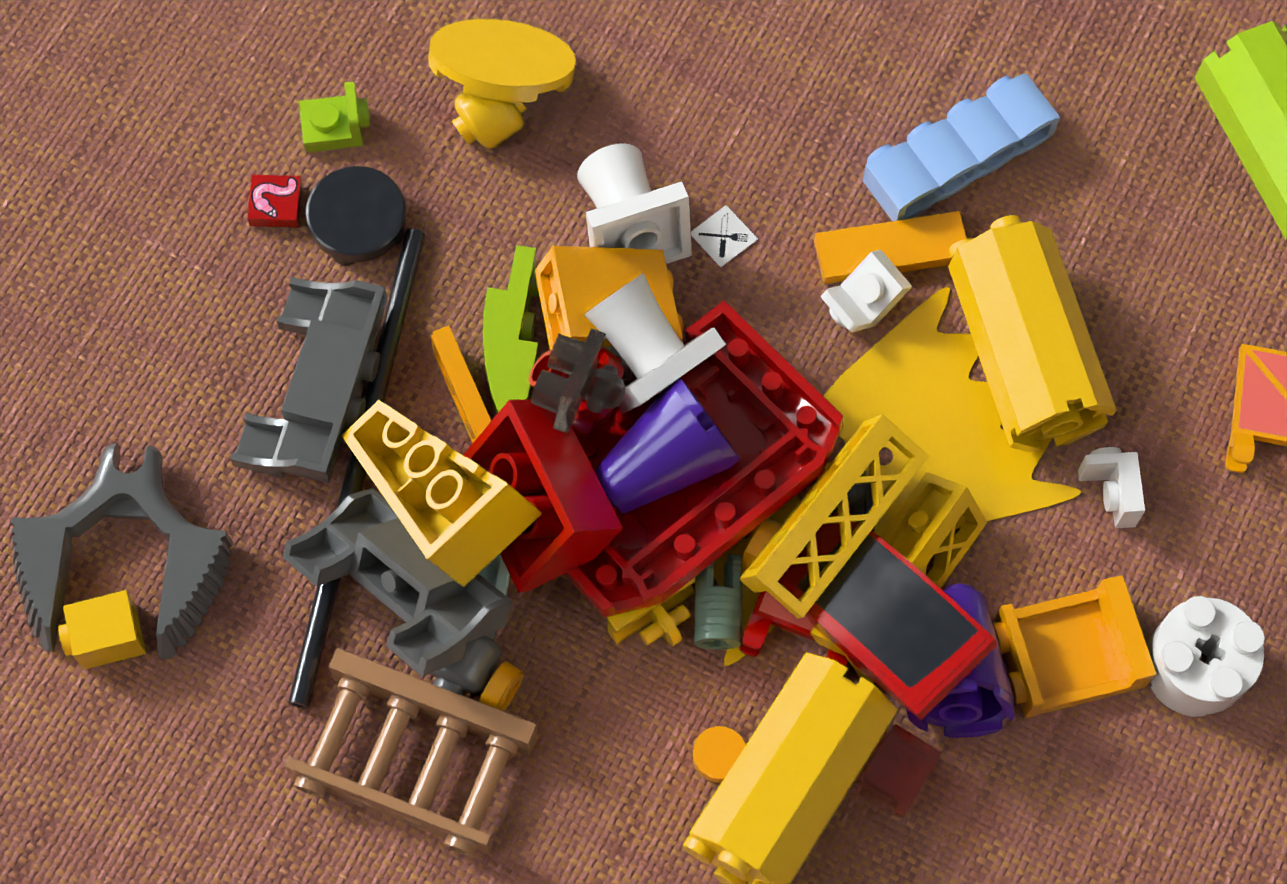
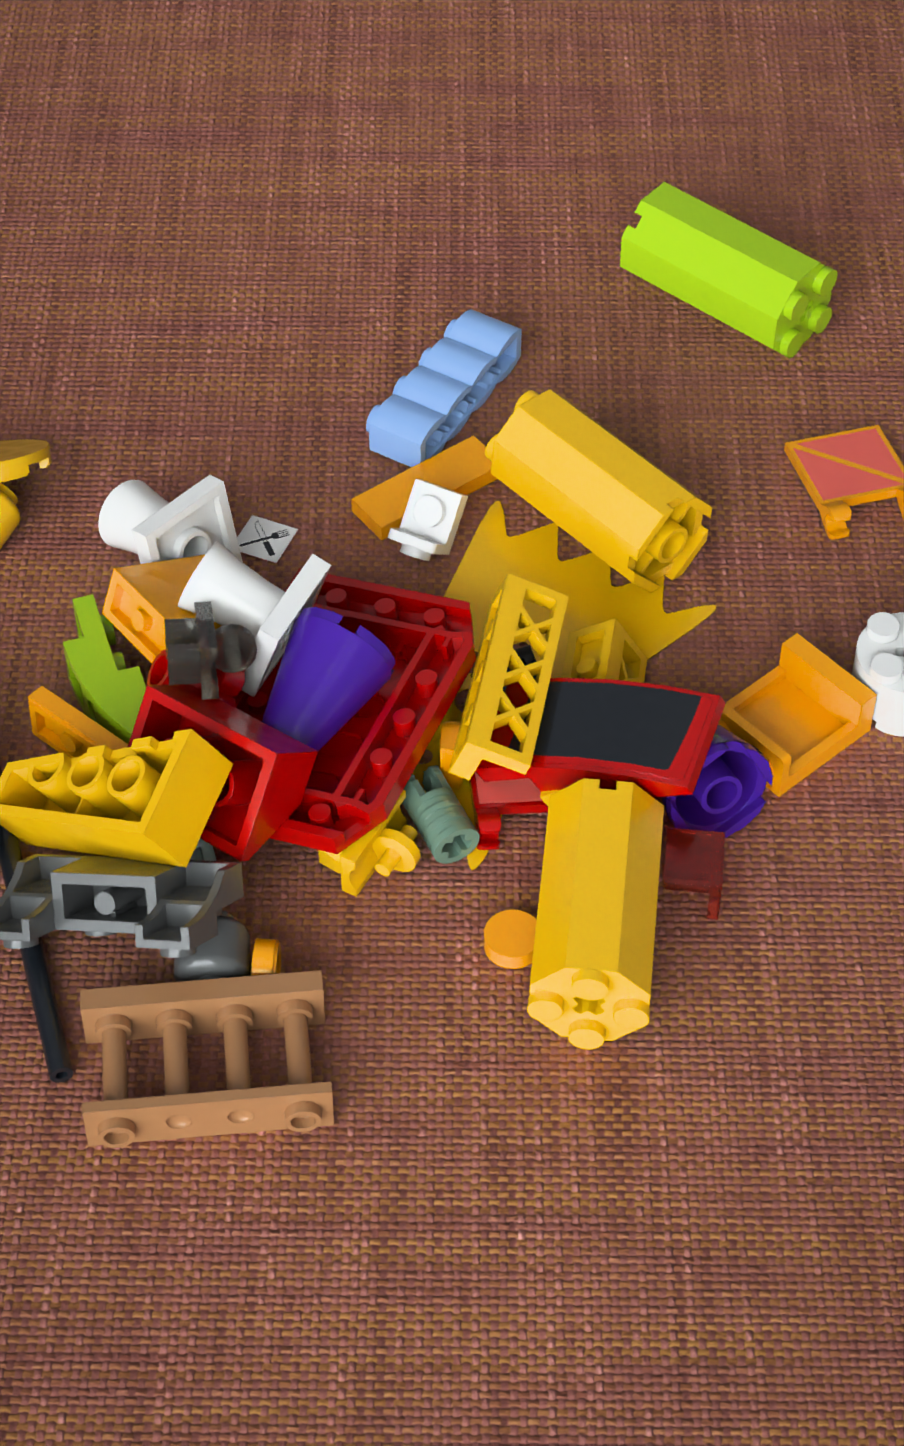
camera: 25 degrees left, 20 degrees down
white bracket [1078,447,1145,528] -> none

